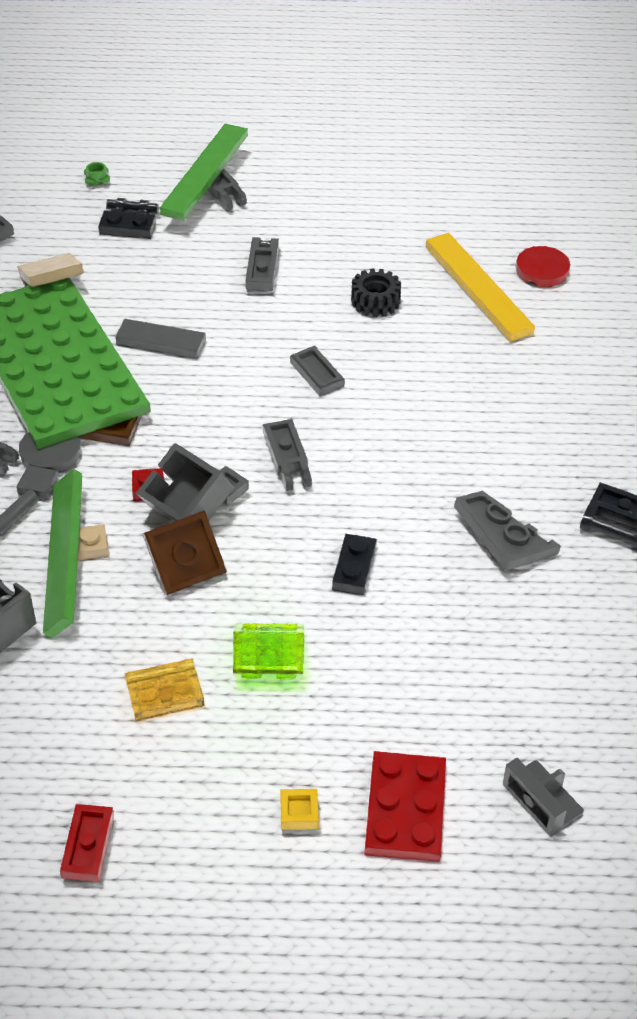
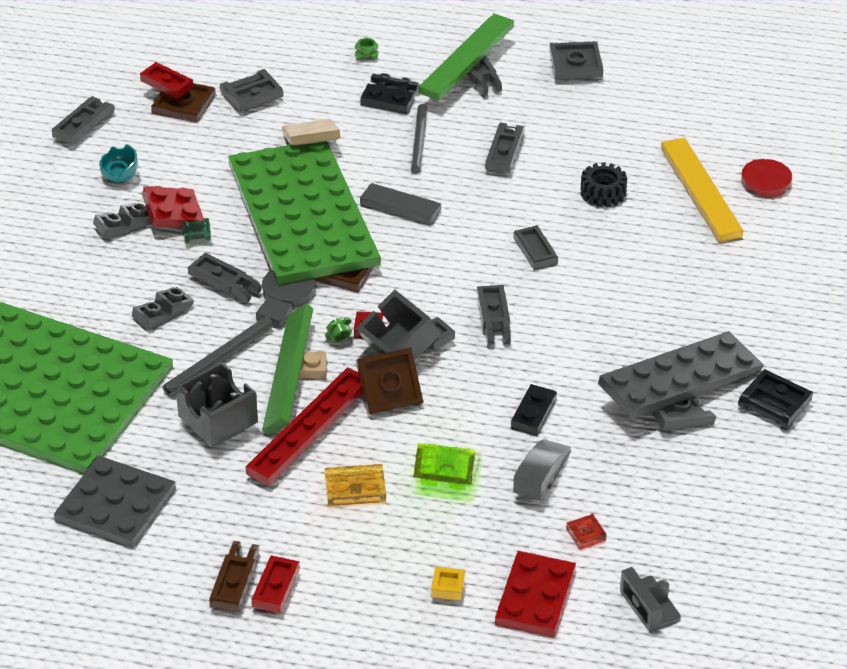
camera: 10 degrees right, 5 degrees down
none -> reddish brown hinge [209,541,260,612]
none -> red plate [245,367,363,486]
none -> bright green plate [324,317,352,343]
none -> dark grey bar [411,104,427,174]
none -> dark grey slope [513,439,571,501]
none -> dark grey plate [549,41,604,80]
none -> clear red tile [566,514,607,550]
none -> dark grey plate [598,331,764,419]

